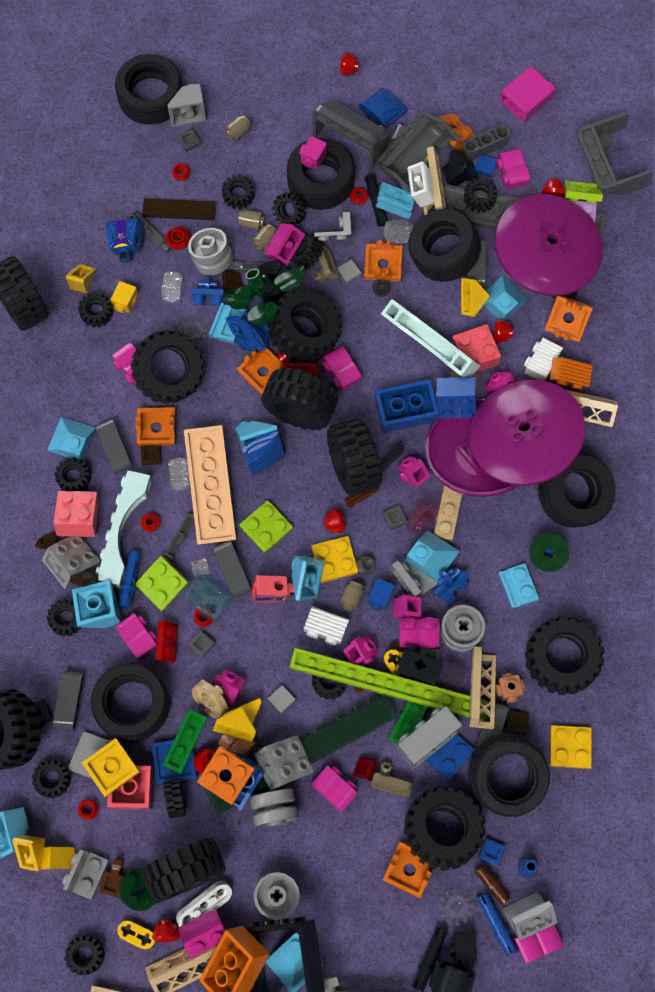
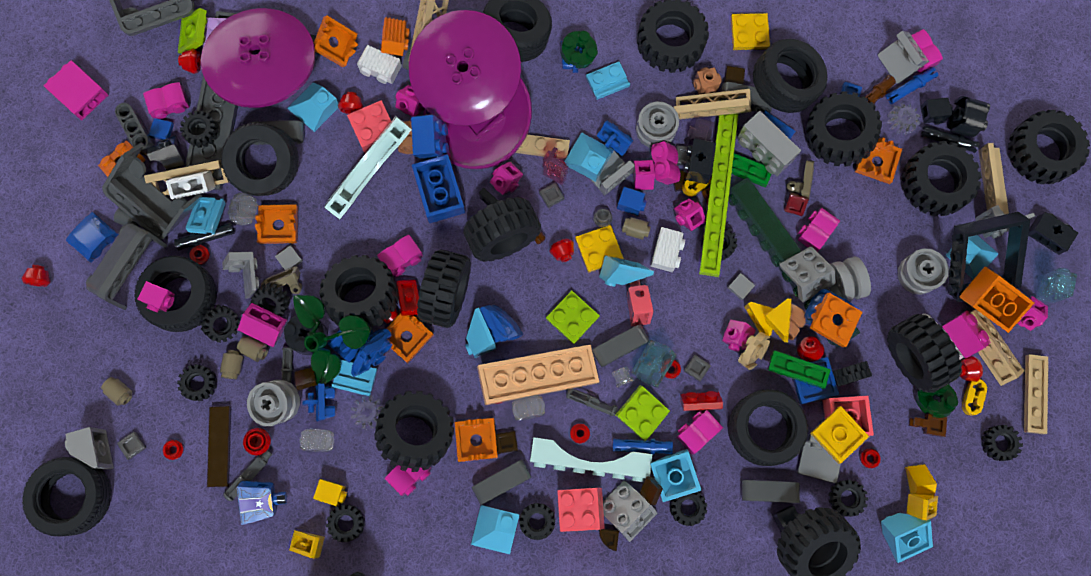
camera: 100 degrees left, 5 degrees up
light grey bracket [62,849,109,900] -> none
clear smoke plate [372,279,391,297] -> none
yellow slope [461,277,490,317] -> none
blue cone [518,857,538,878] -> none
none -> black tyre [901,141,982,216]

